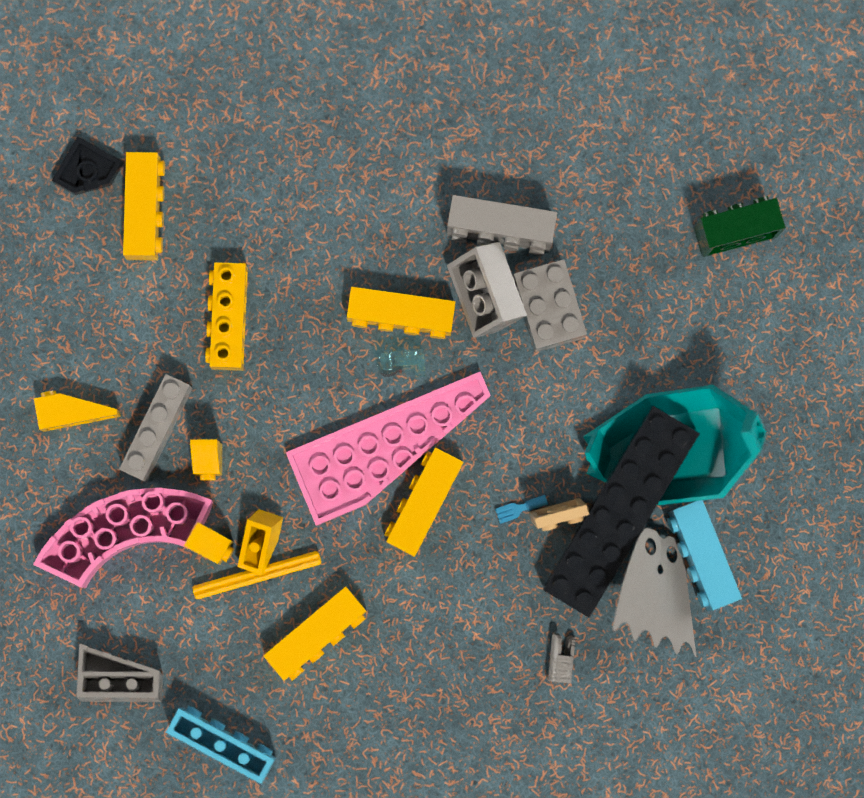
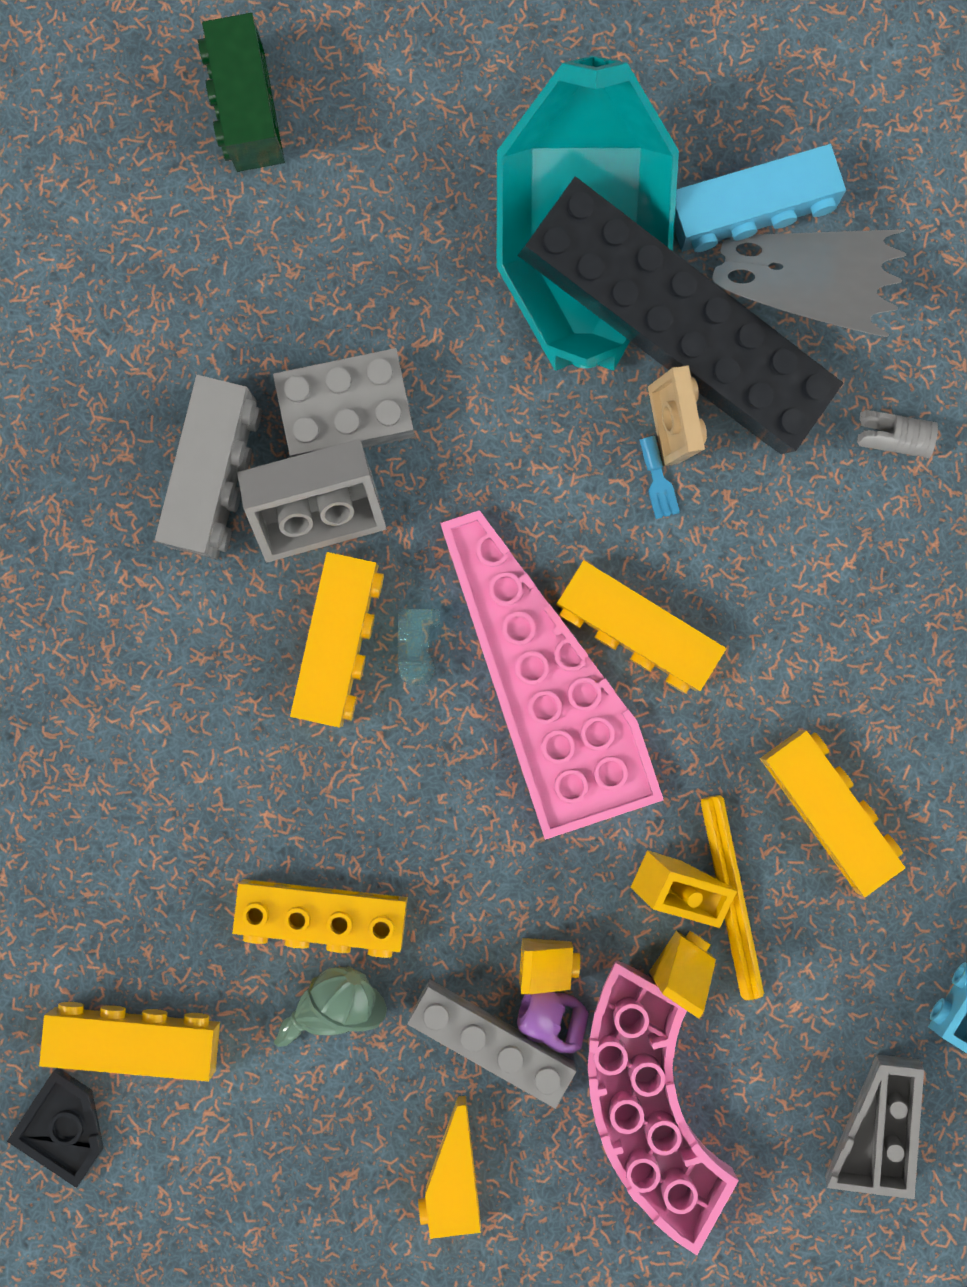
camera: 85 degrees left, 5 degrees up
none -> sand green piece [274,966,387,1047]
none -> medium lavender piece [517,992,589,1054]

